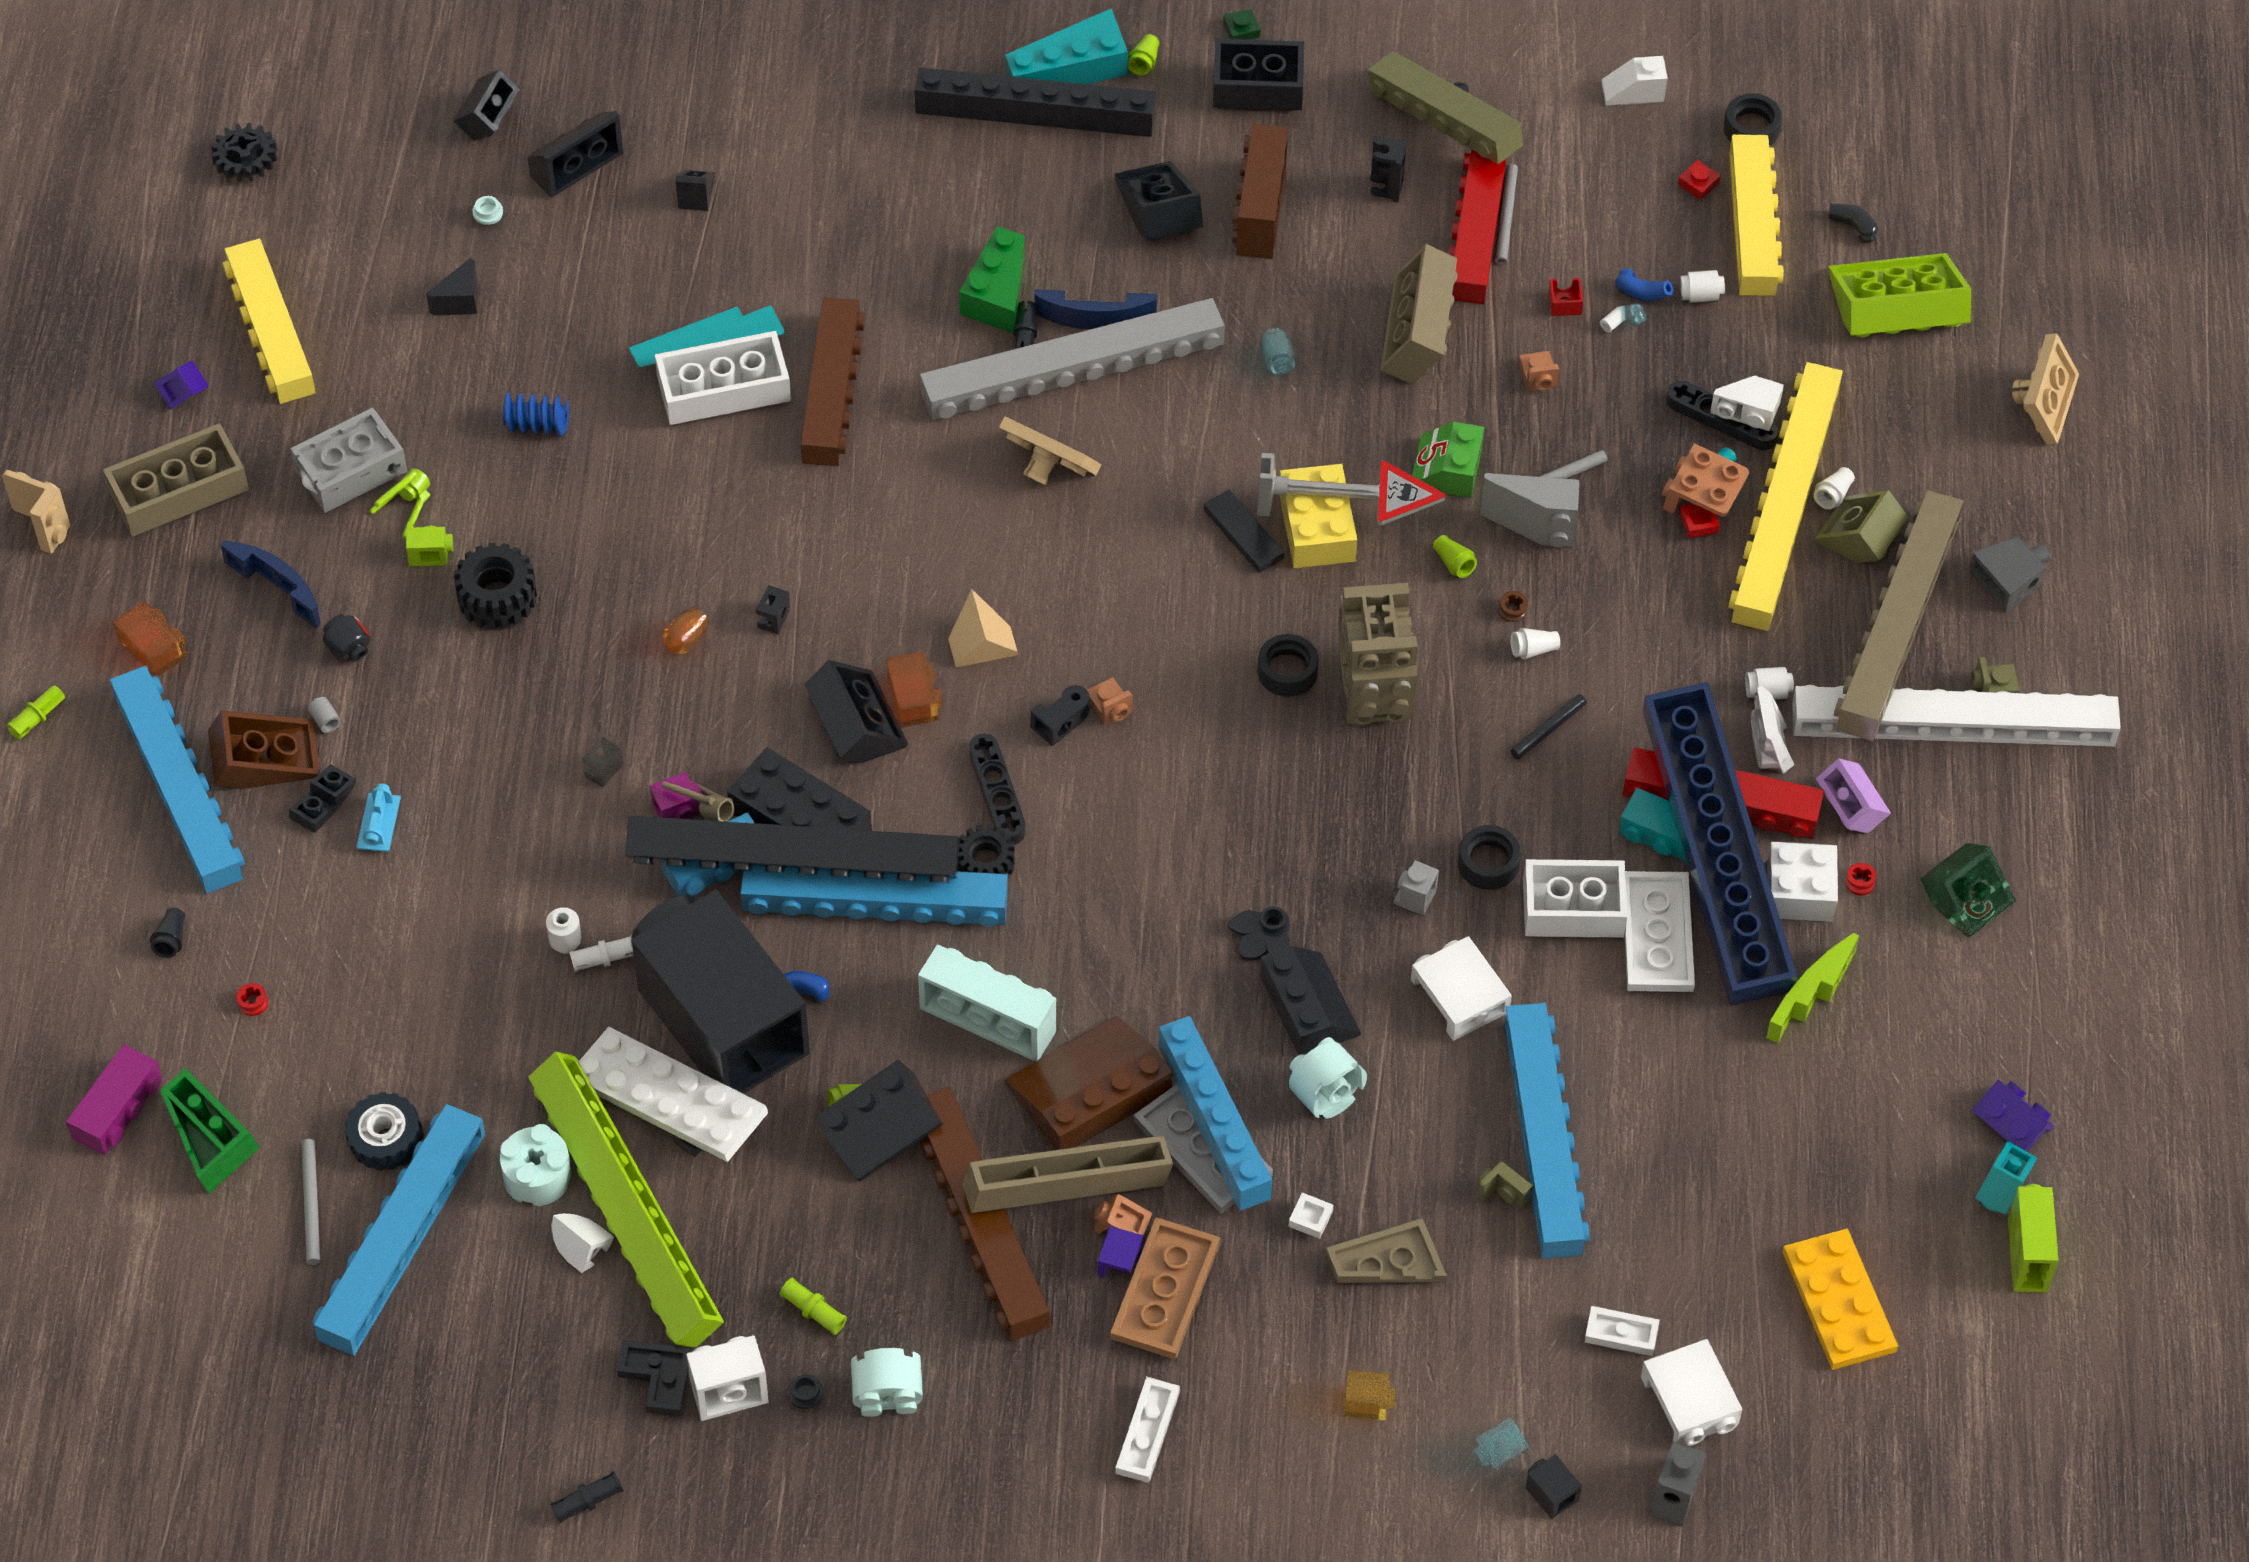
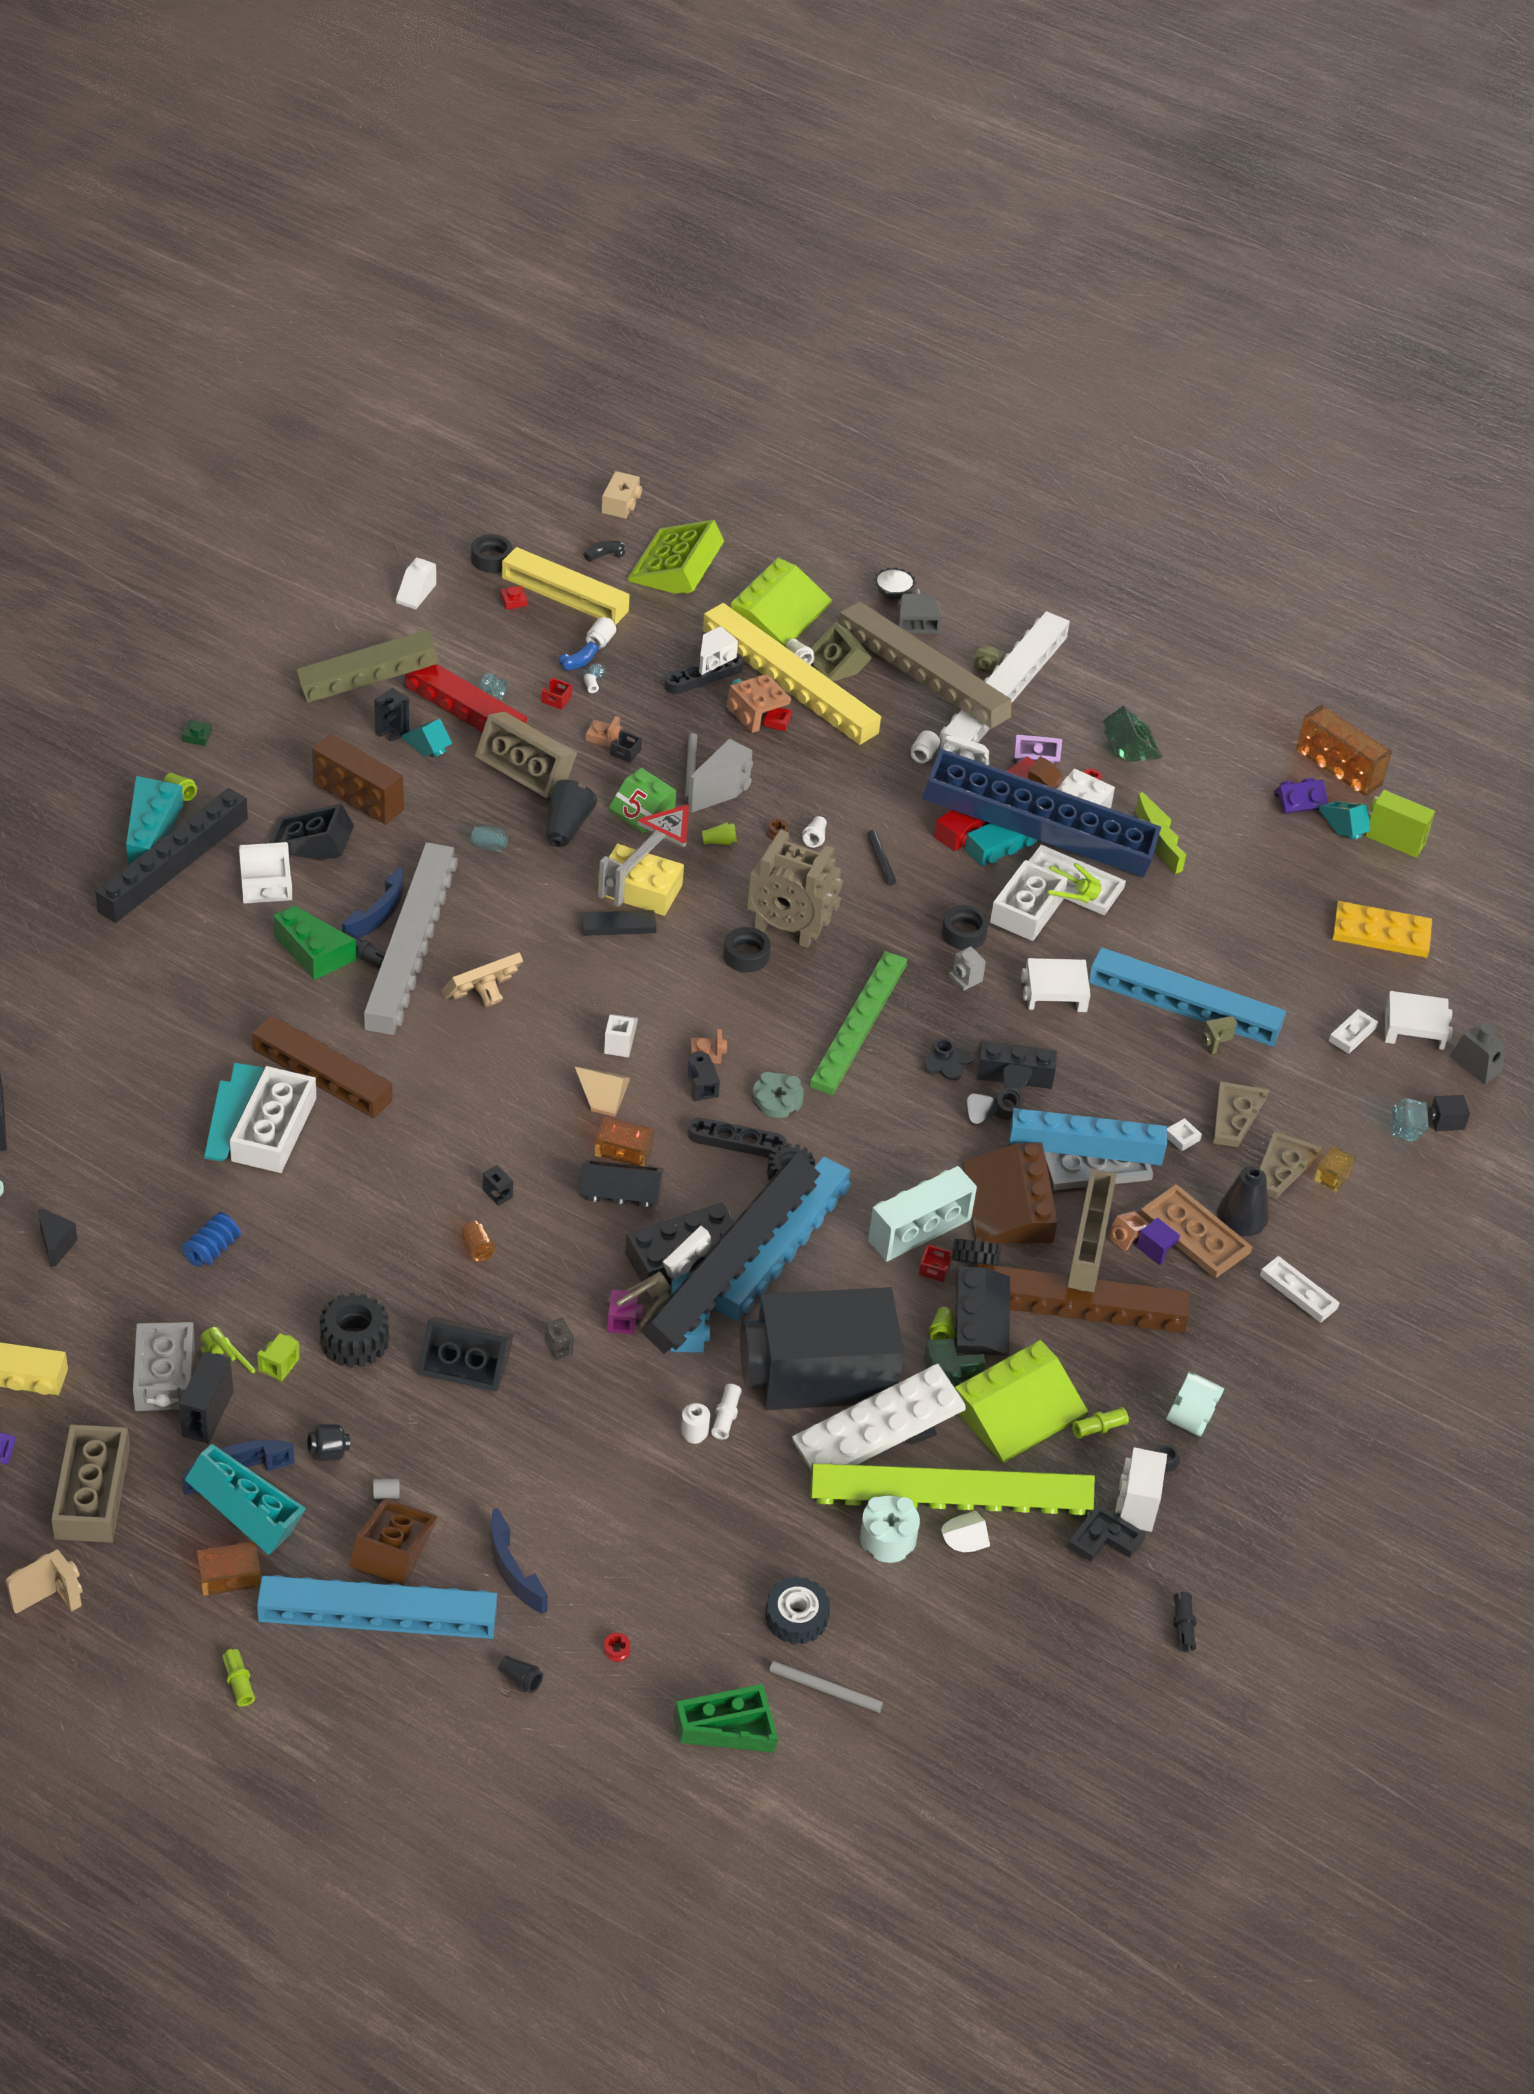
camera: 65 degrees left, 10 degrees down
magenta brick [66,1044,162,1155] -> none
black slope [289,764,356,833] -> none
dark azure brick [313,1104,485,1356] -> none
medium azure hinge [356,783,401,852] -> none
black slope [676,170,715,211] -> none
black brick [1213,38,1304,110] -> none
light aqua brick [1289,1037,1367,1119] -> none
tan plate [2012,333,2079,445] -> none
none -> black brick [179,1351,234,1444]
none -> teal wedge [185,1444,306,1555]
none -> white panel [239,842,292,903]
none -> teal slope [401,718,452,757]
none -> black slope [417,1317,514,1392]
none -> clear light blue wheel [479,673,507,700]
none -> dark blue slope [491,1508,548,1614]
none -> black cone [546,779,597,847]
none -> tan brick [602,471,642,519]
none -> white slope [604,1014,638,1057]
none -> black piece [610,730,642,763]
none -> white plate [663,1226,713,1281]
none -> lime slope [731,558,832,647]
none -> sand green plate [752,1072,804,1118]
none -> bright green plate [810,951,908,1095]
none -> white piece [874,567,916,599]
none -> red piece [918,1244,953,1283]
none -> clear green brick [924,1339,986,1388]
none -> black tyre [951,1239,1001,1266]
none -> lime slope [955,1340,1088,1463]
none -> black piece [966,1064,1032,1125]
none -> reddish brown brick [1028,756,1063,789]
none -> lime plant [1047,863,1101,903]
none -> black cone [1217,1166,1269,1236]
none -> dark tan wing [1260,1131,1323,1199]
none -> clear orange brick [1295,704,1392,797]

